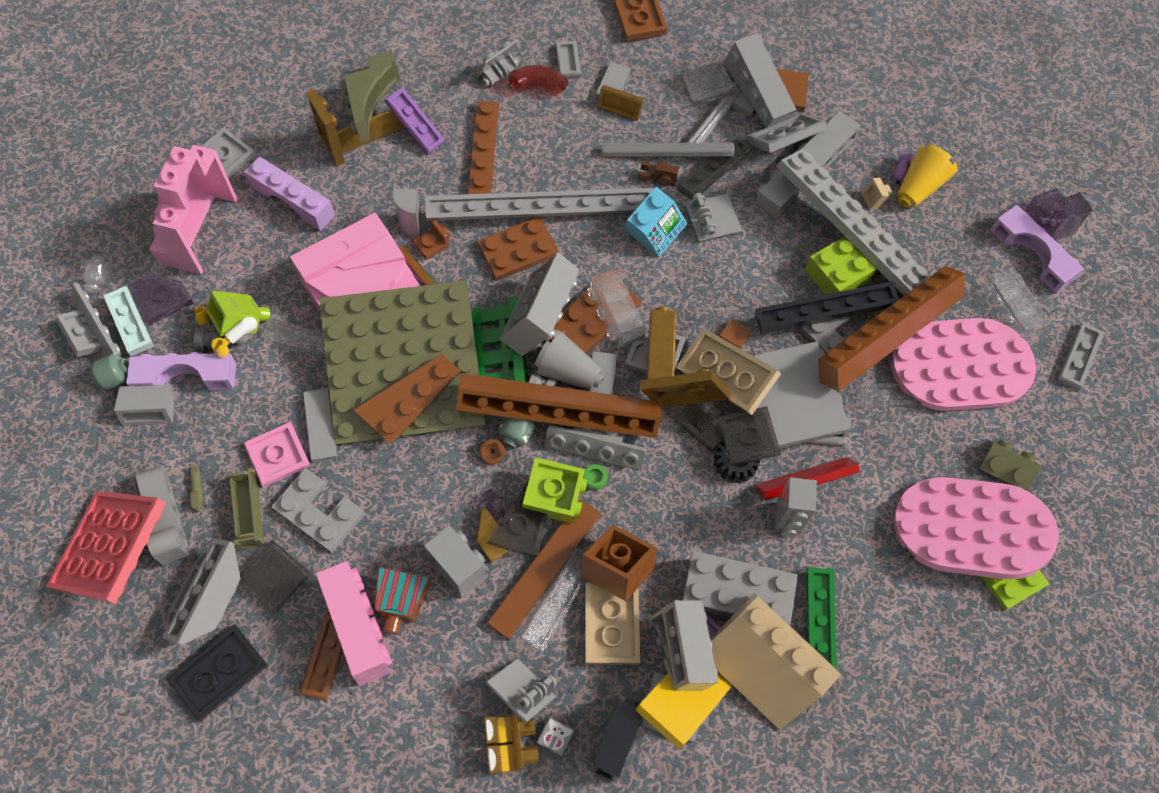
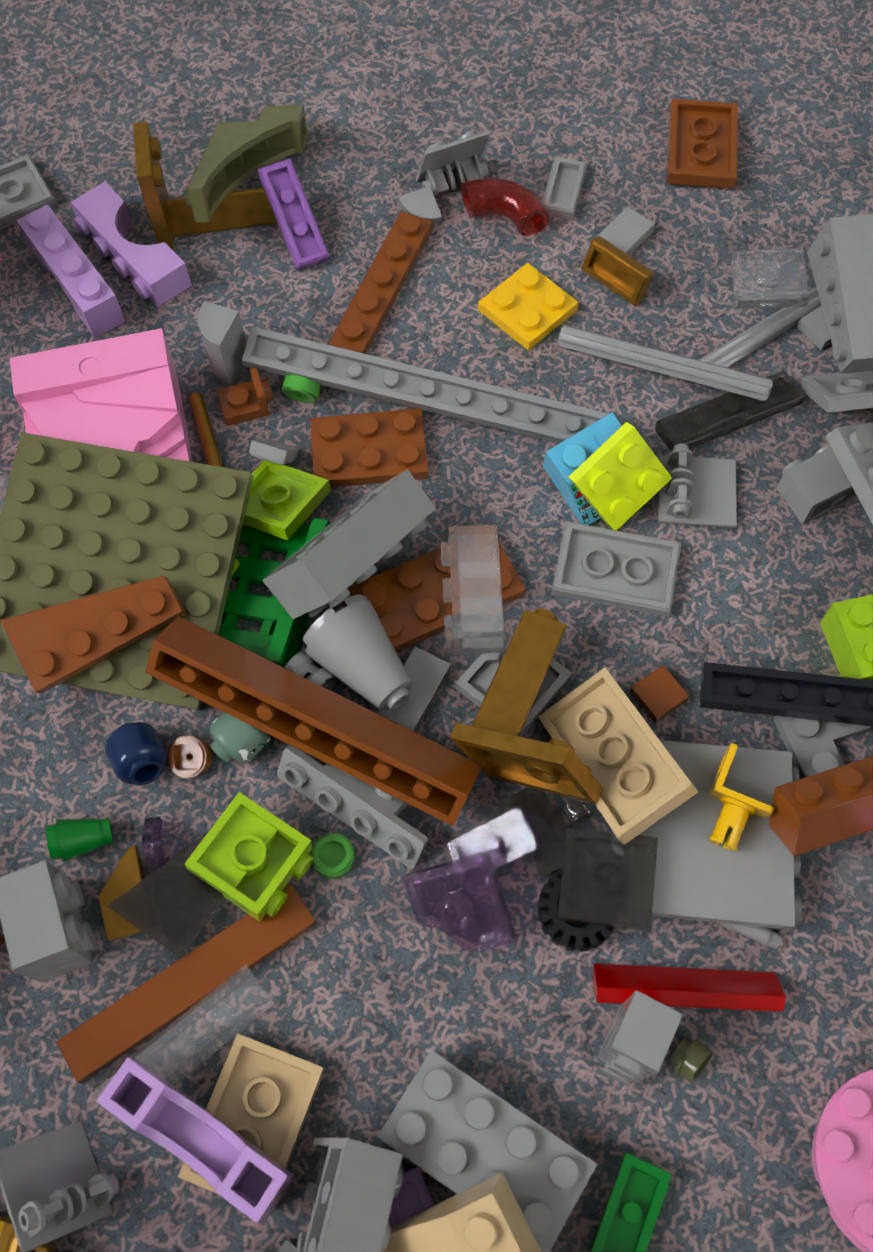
camera: 25 degrees right, 0 degrees up
dark orange brick [581,525,657,602] -> none
reddish brown plate [638,162,679,186] -> none
none -> green cone [46,818,113,862]
none -> lavender arch [70,181,192,307]
none -> lavender arch [96,1057,295,1223]
none -> dark blue head [105,722,168,786]
none -> lime plate [243,460,331,541]
none -> light grey tile [249,438,299,465]
none -> bright green tile [282,375,321,403]
none -> light grey tile [398,186,442,223]
none -> clear purple plate [403,851,517,953]
none -> plate [446,805,544,884]
none -> yellow plate [478,262,579,351]
none -> light grey tile [551,521,682,617]
none -> neon yellow plate [568,422,672,531]
none -> olive plate [670,1037,713,1083]
none -> yellow bracket [708,743,774,852]

